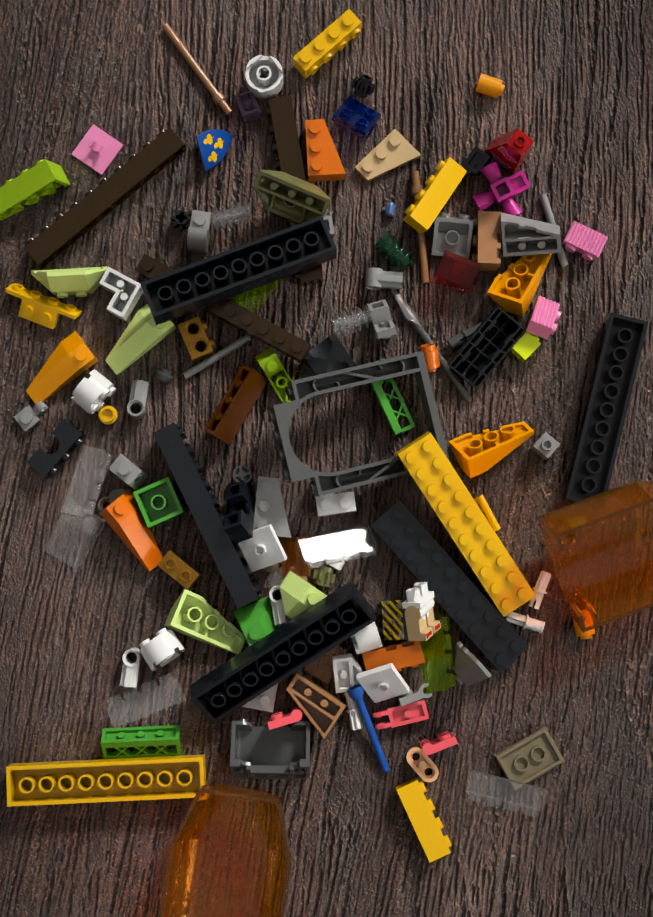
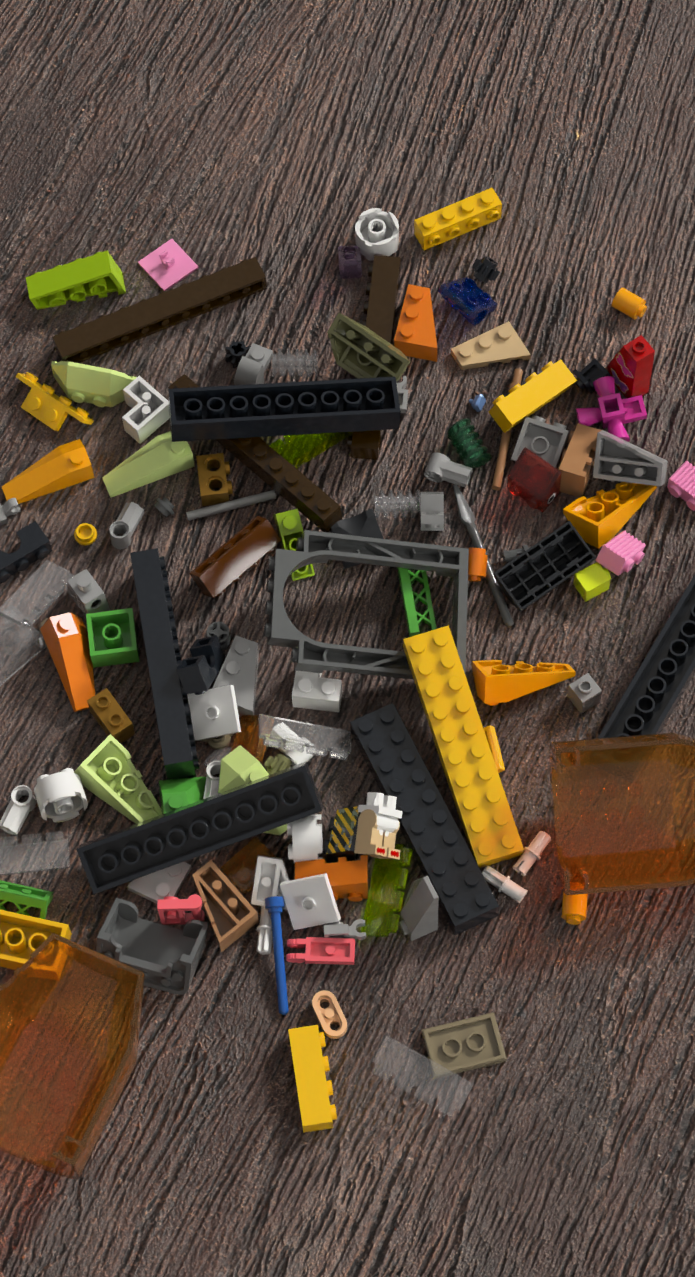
camera: 15 degrees right, 20 degrees down
white brick [71,369,116,414] -> none
medium nougat bar [162,23,233,116] -> none
blue shield [194,129,233,171] -> none
coral plate [420,731,458,755] -> none
light grey bar [539,194,568,268] -> none

